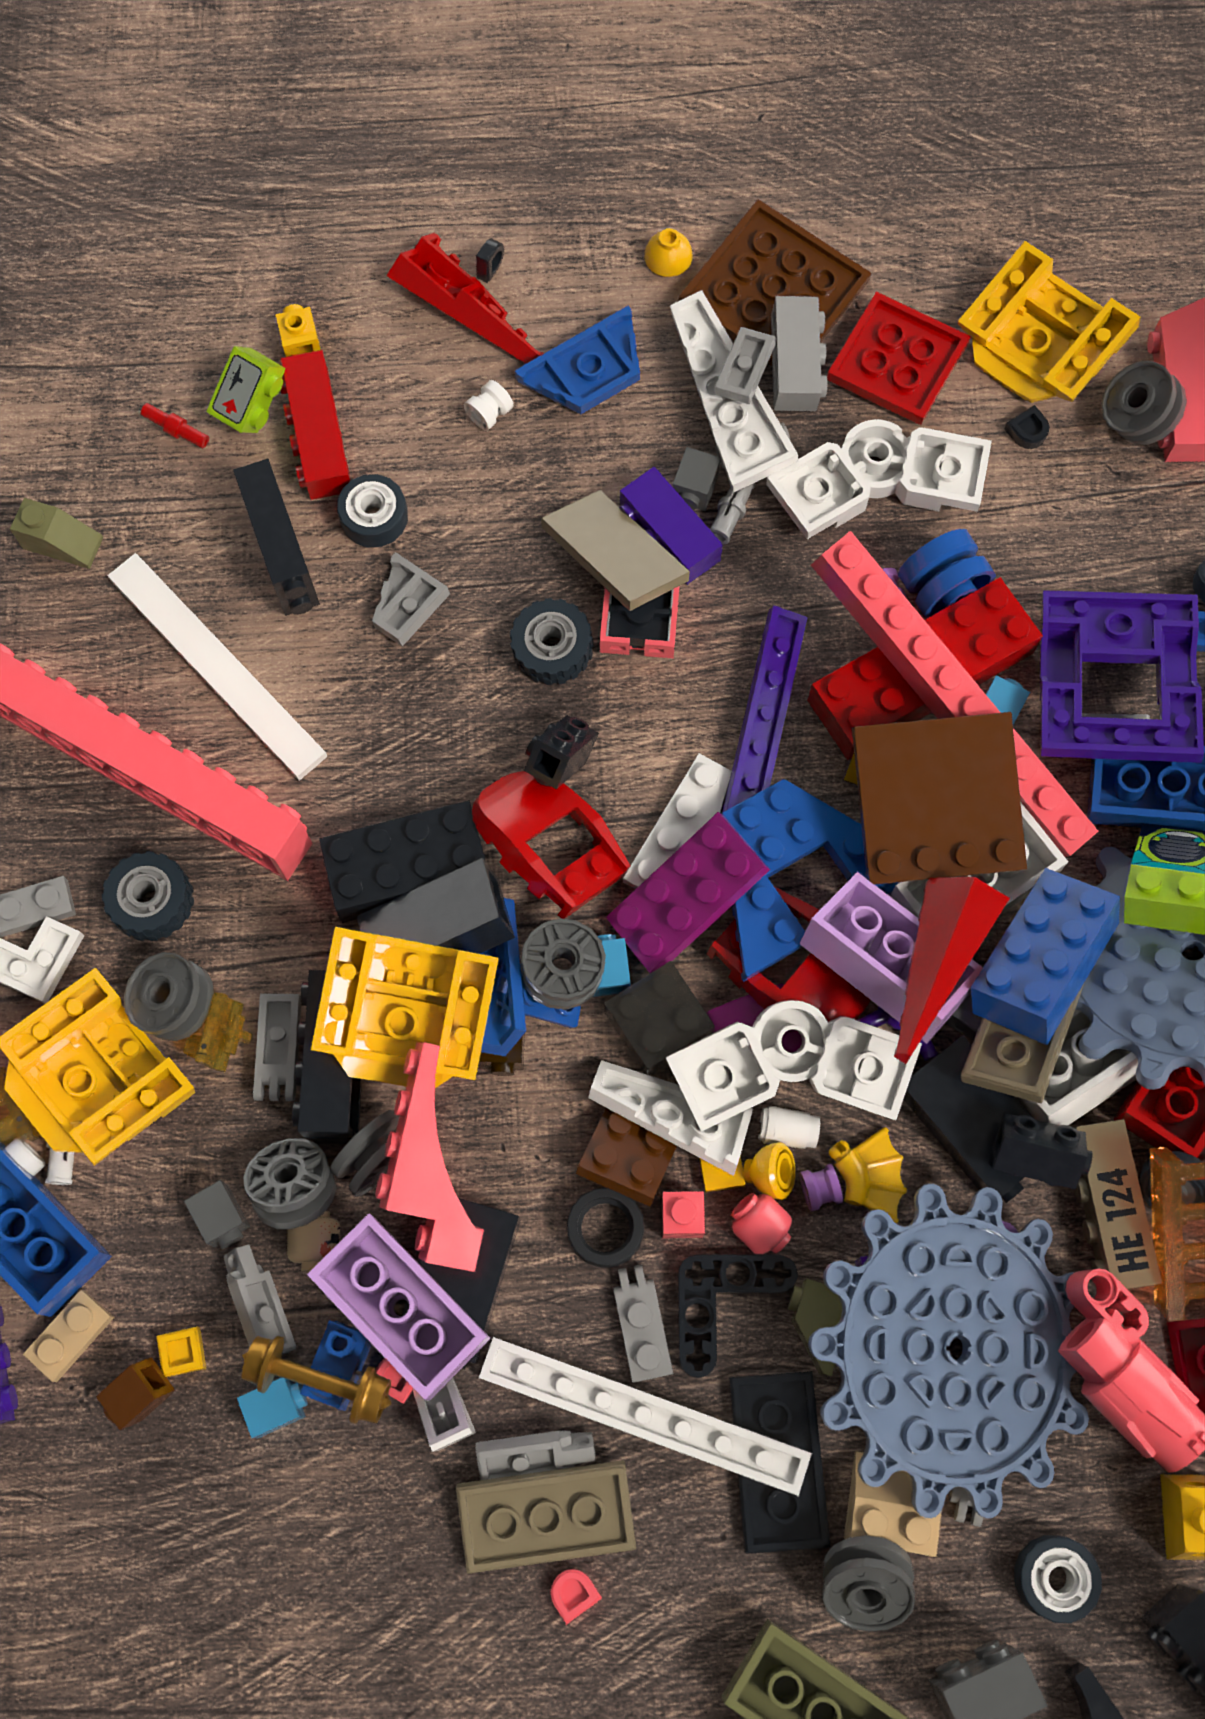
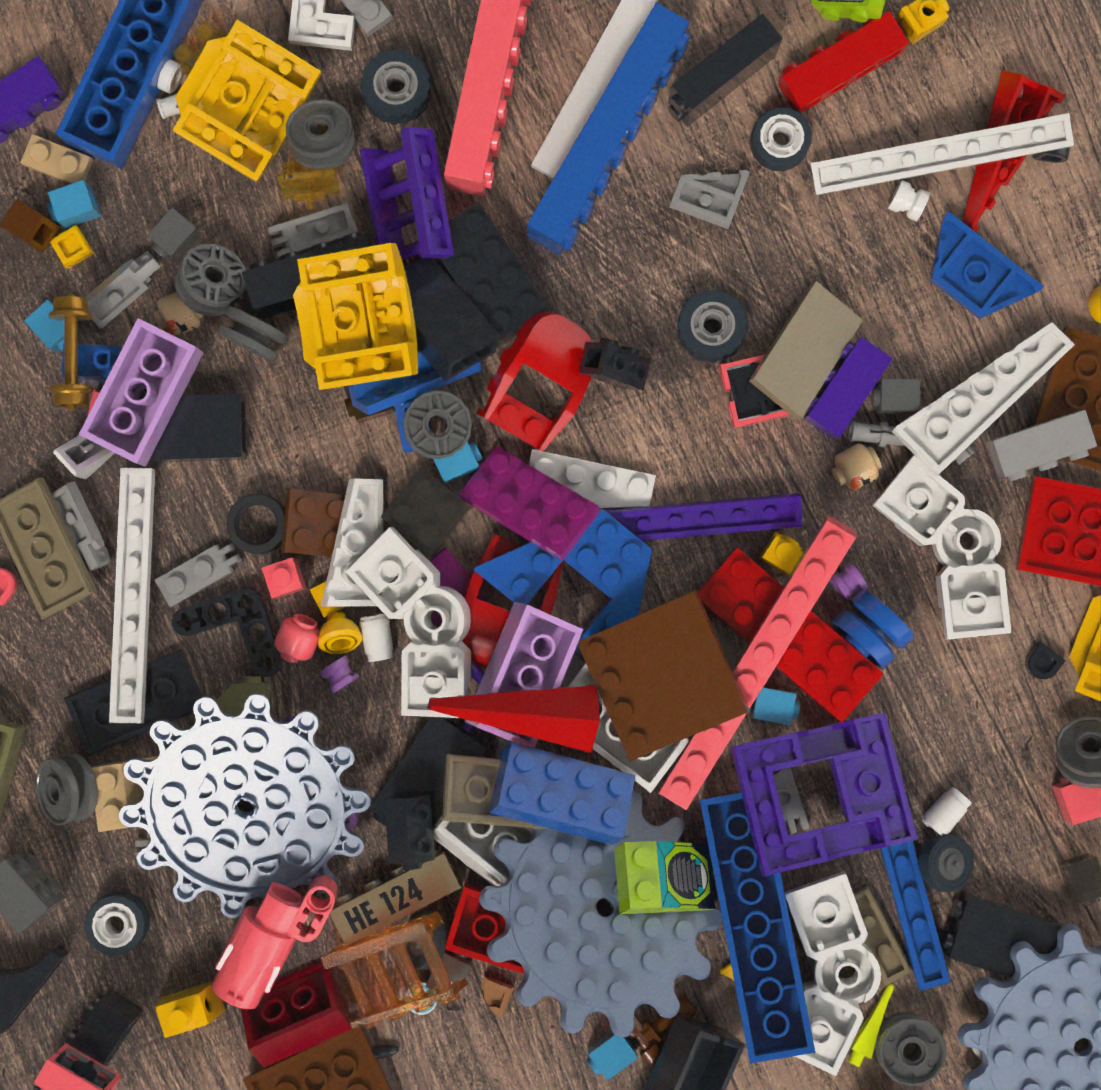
camera: 75 degrees right, 15 degrees up
coral arch [375,1042,484,1272] -> none
light grey plate [715,327,775,405] -> none
yellow arm [829,1127,907,1224] -> none
none -> dark azure brick [47,180,101,229]
none -> dark purple fence [360,127,454,268]
none -> blue brick [527,3,691,256]
none -> yellow brick [759,531,803,575]
none -> white plate [811,113,1074,195]
none -> tan head [832,443,882,490]
none -> white piece [922,787,972,836]

